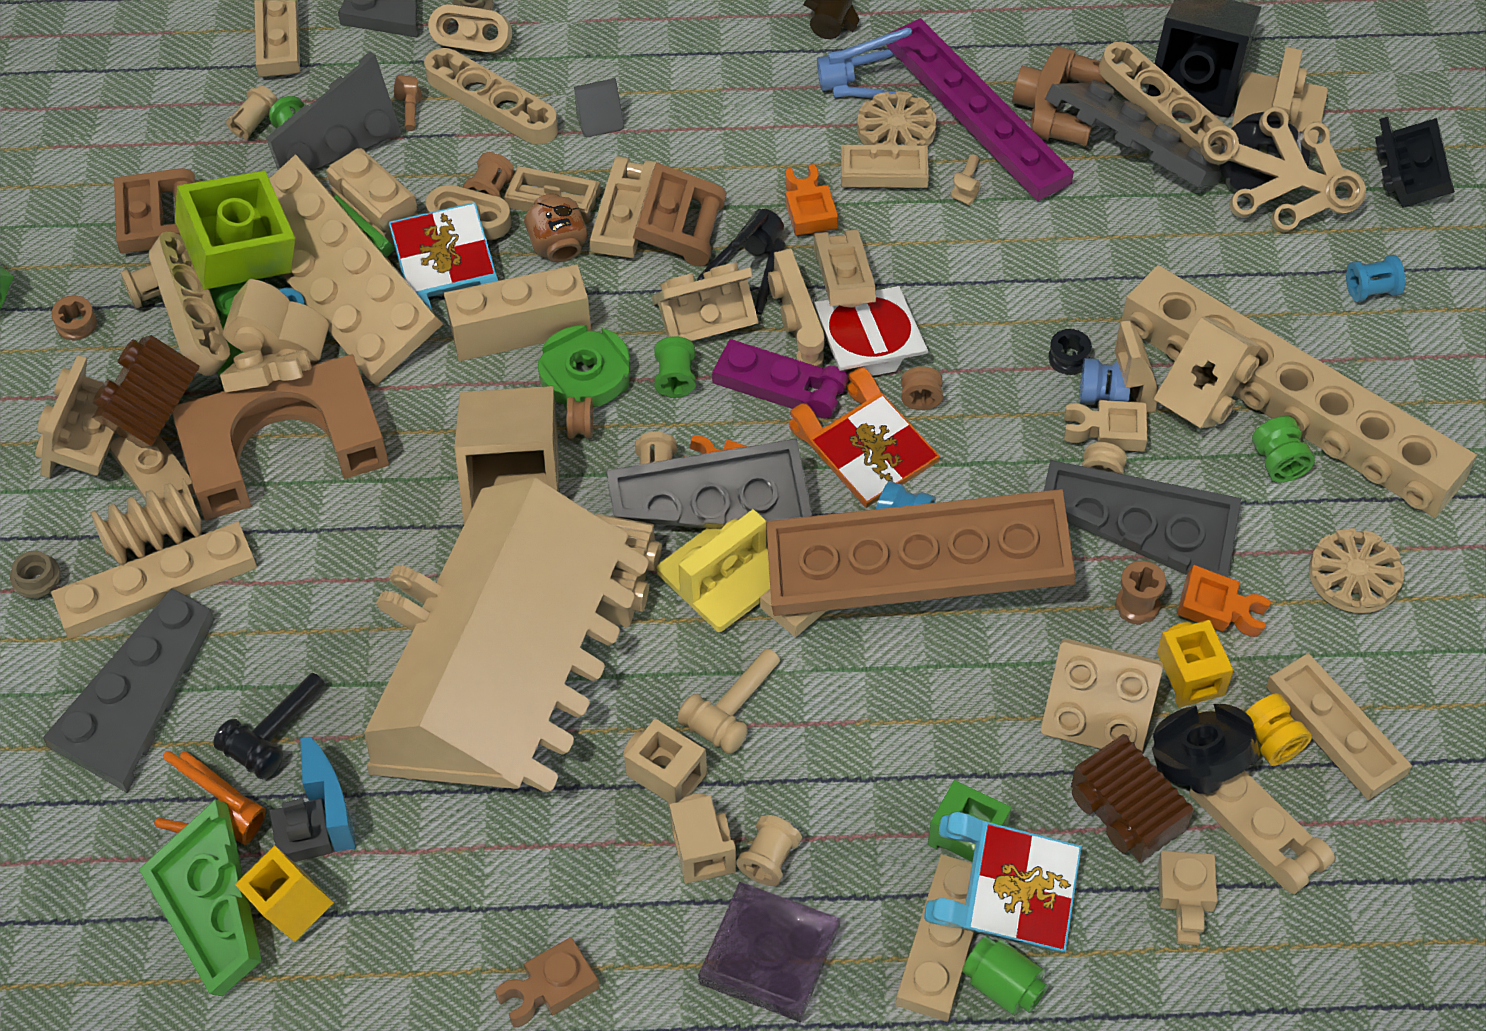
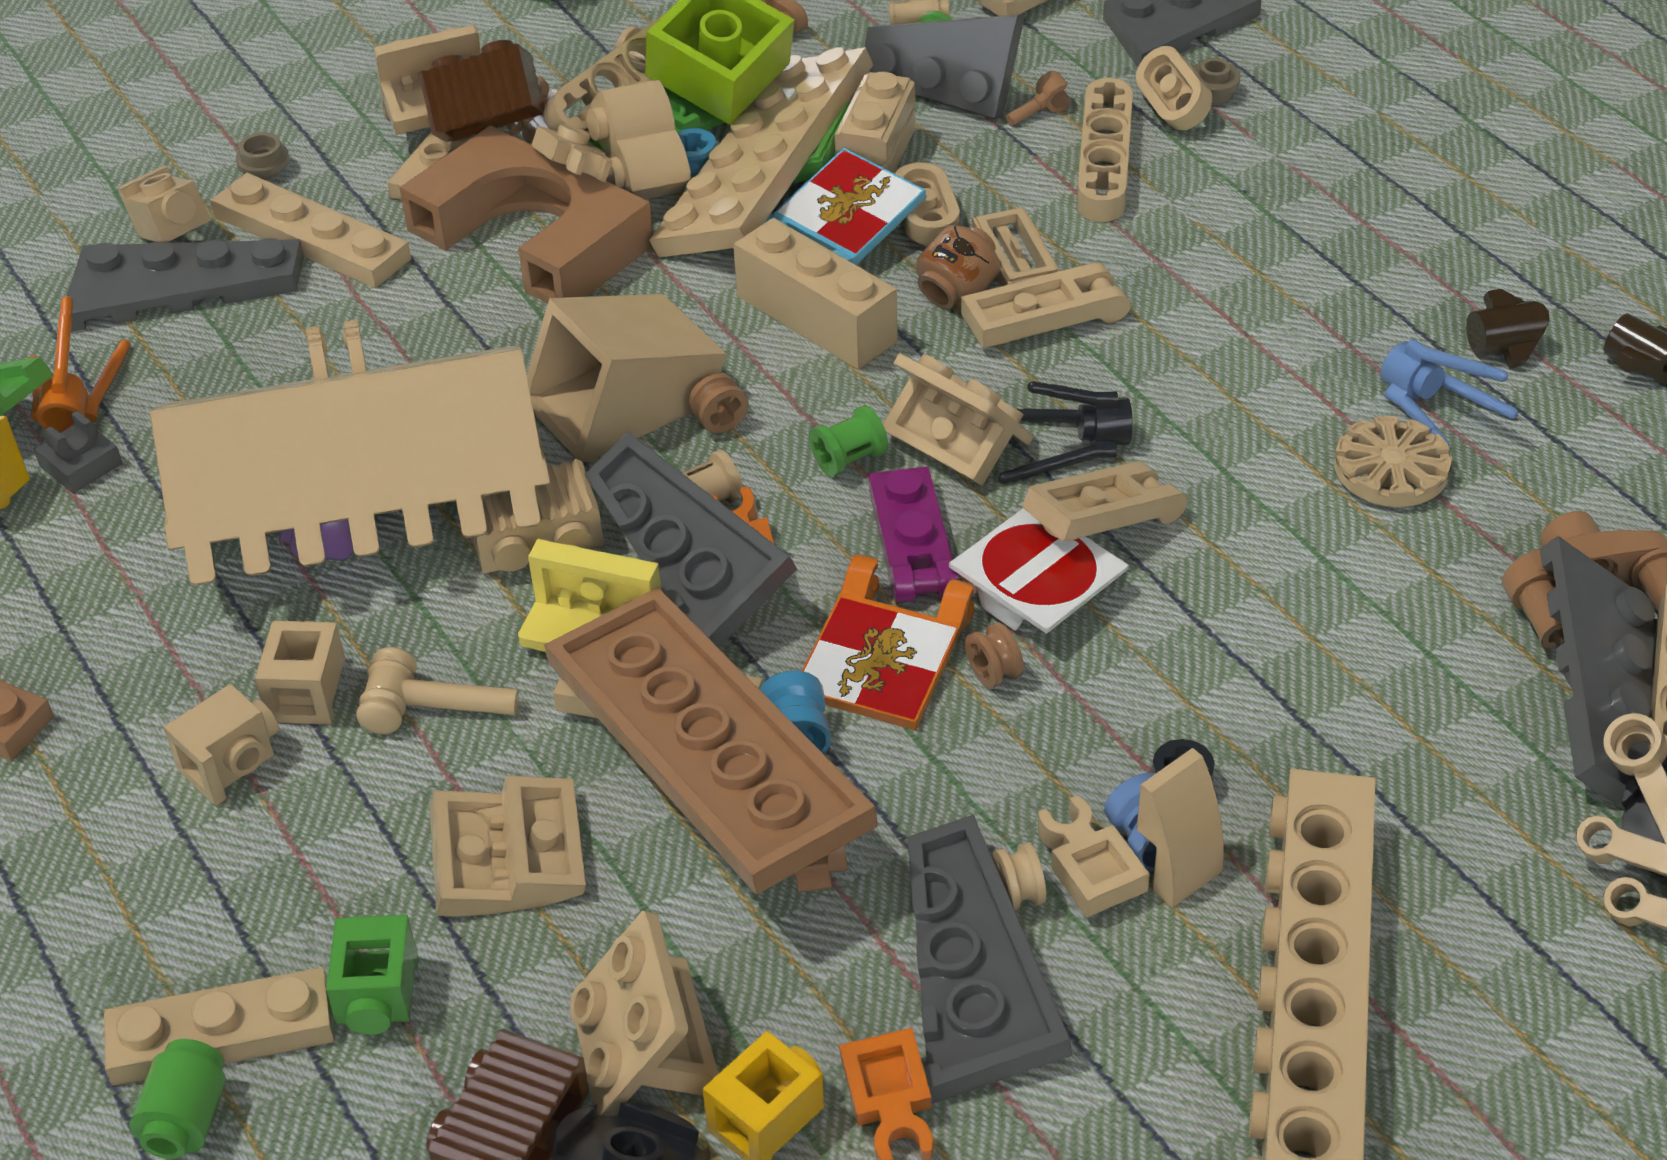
camera: 60 degrees right, 10 degrees down
medium nougat bush [51,295,97,341] -> none
tan piece [90,478,201,565] -> none
black piece [213,673,325,780] -> none
dark azure slope [300,737,356,852] -> none
medium nougat bush [462,152,514,197] -> none
bright green plate [538,325,630,410] -> none
dark grey slope [574,78,624,137] -> none
medium nougat plate [633,162,727,266] -> none
clear purple plate [698,881,840,1023] -> none
tan bush [736,815,802,886] -> none
tan plate [768,249,824,368] -> none
orange plate [785,164,838,236] -> none
tan plate [841,145,929,188] -> none
magenta plate [886,18,1074,201] -> none
flag [924,812,1082,953] -> none
tan hand [950,154,981,205] -> none
medium nougat bush [1115,561,1167,625] -> none
tan brick [1154,317,1261,428] -> none
bright green wheel [1252,416,1315,483] -> none
dark azure bush [1346,255,1405,302] -> none
none -> tan brick [117,165,211,242]
none -> tan slope [429,776,586,916]

